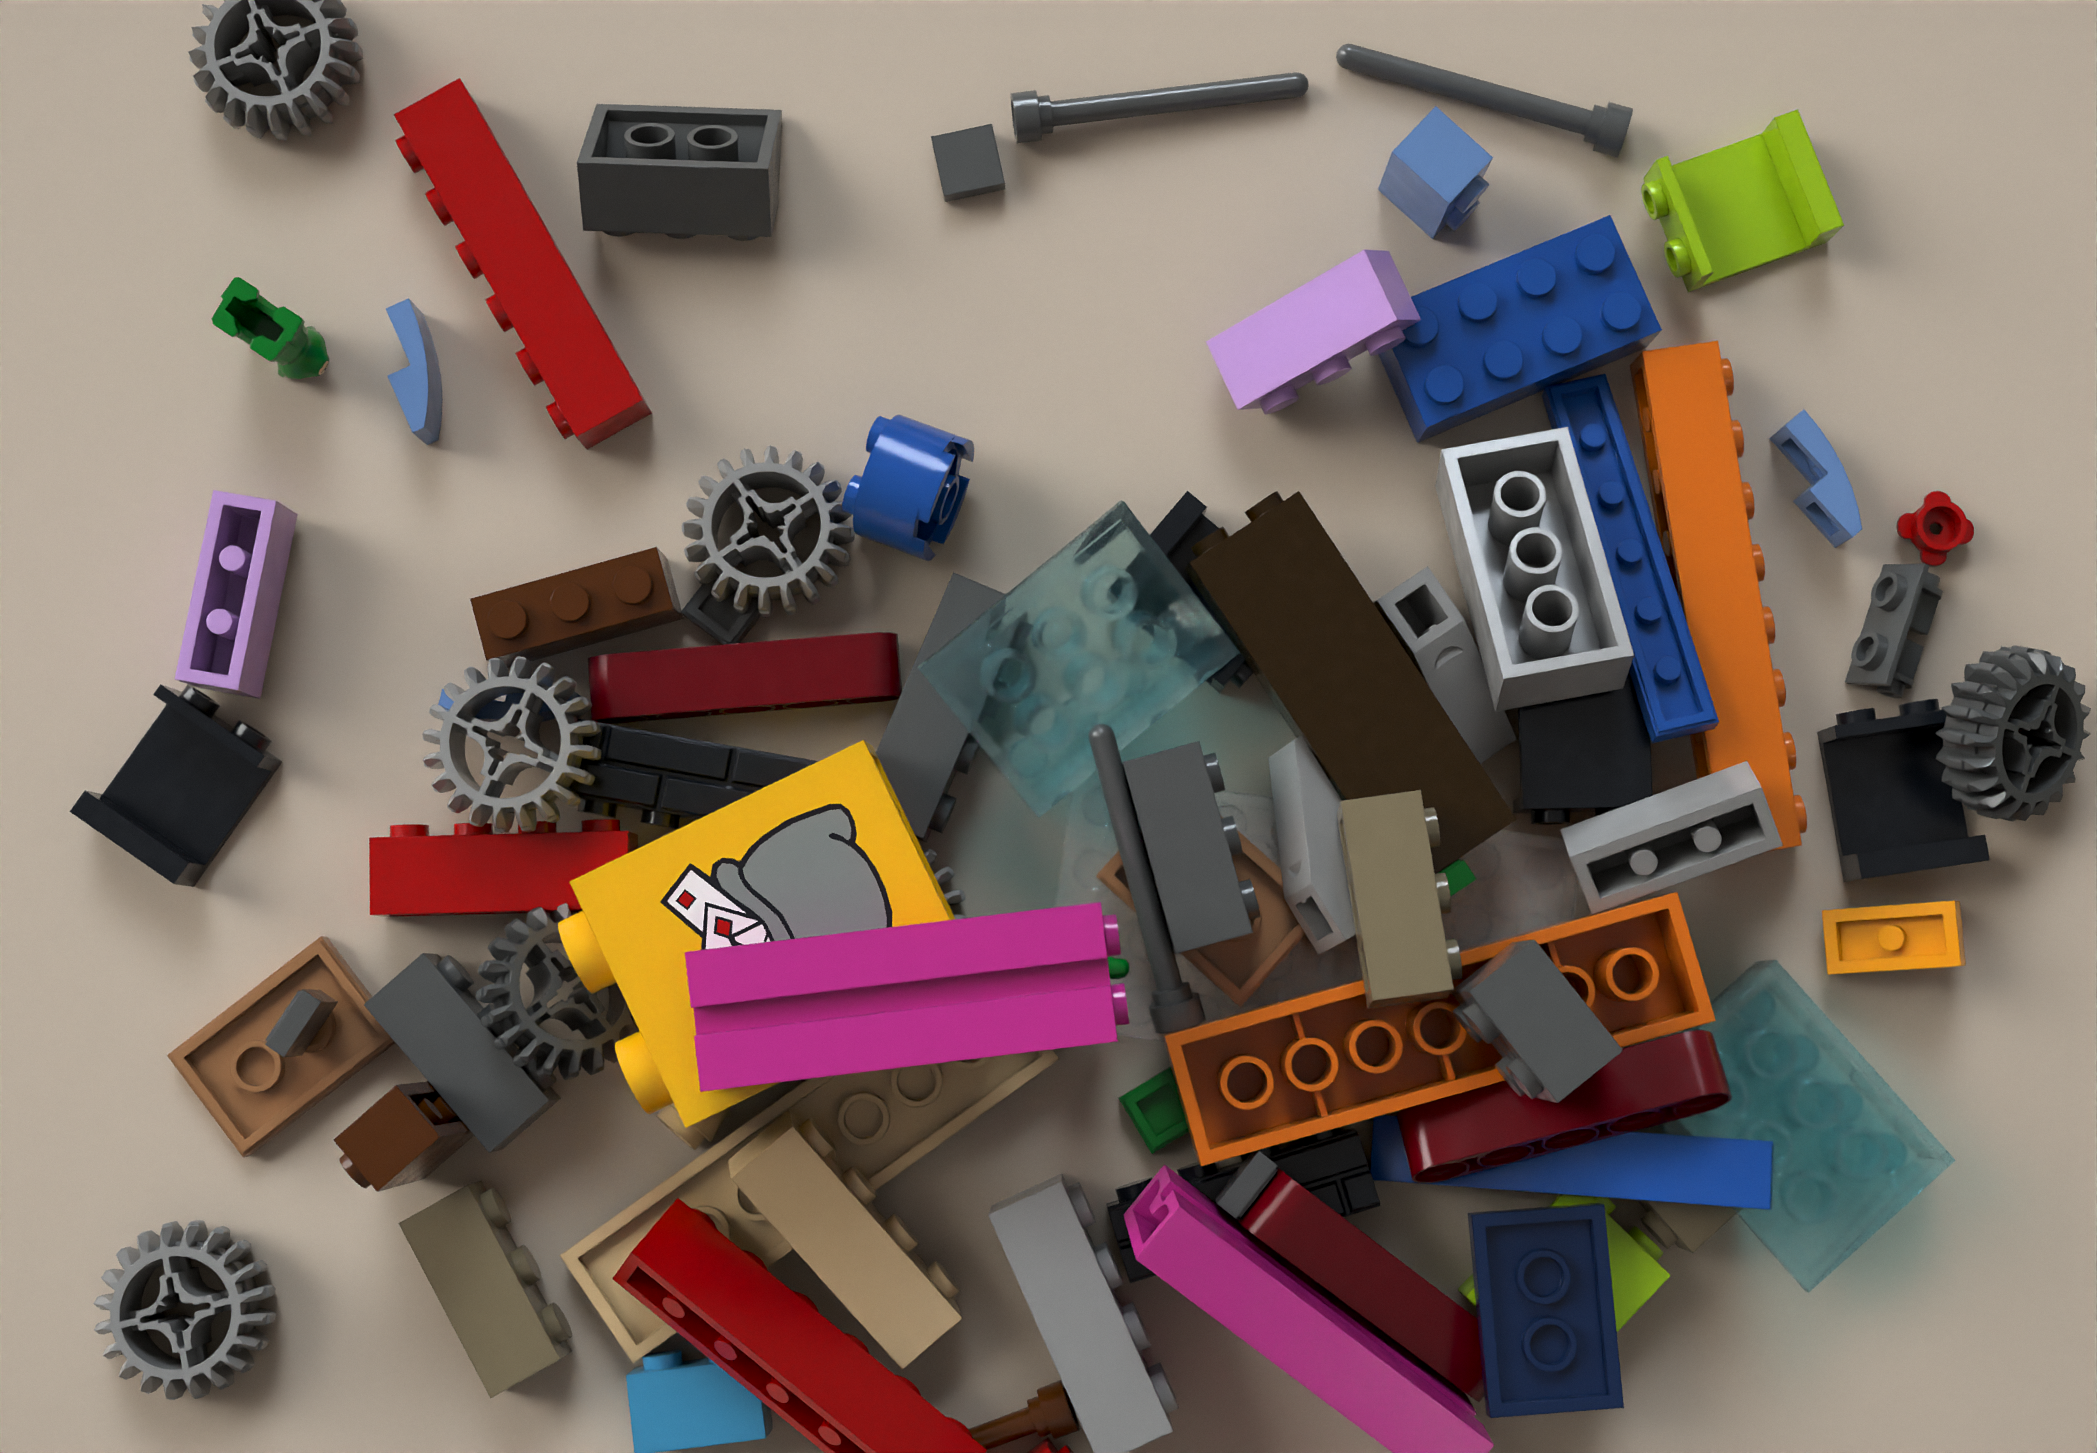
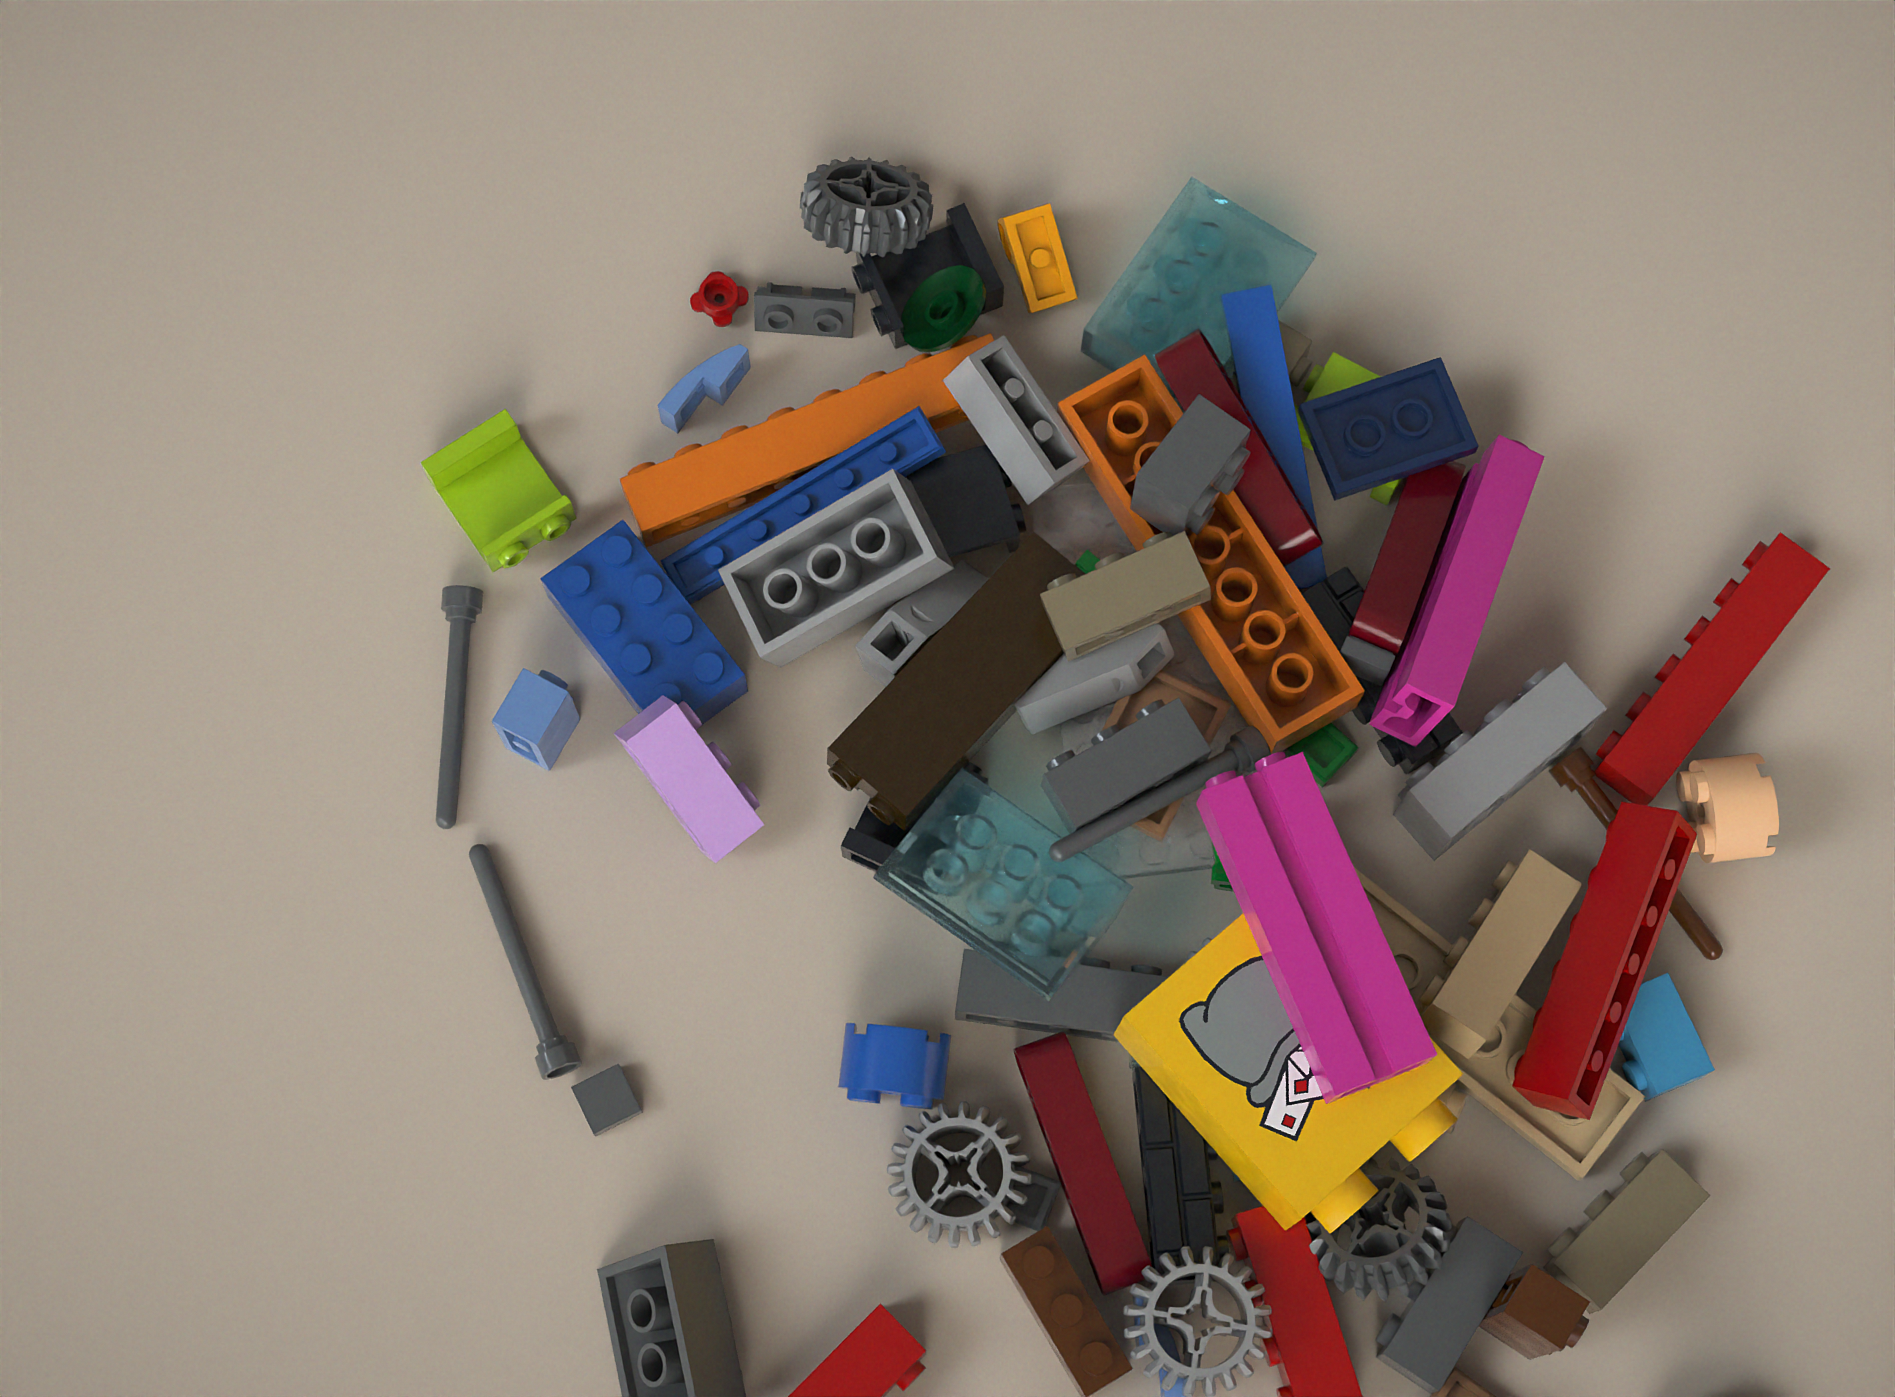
camera: 110 degrees left, 10 degrees down
none -> dark green dish [901,265,986,352]

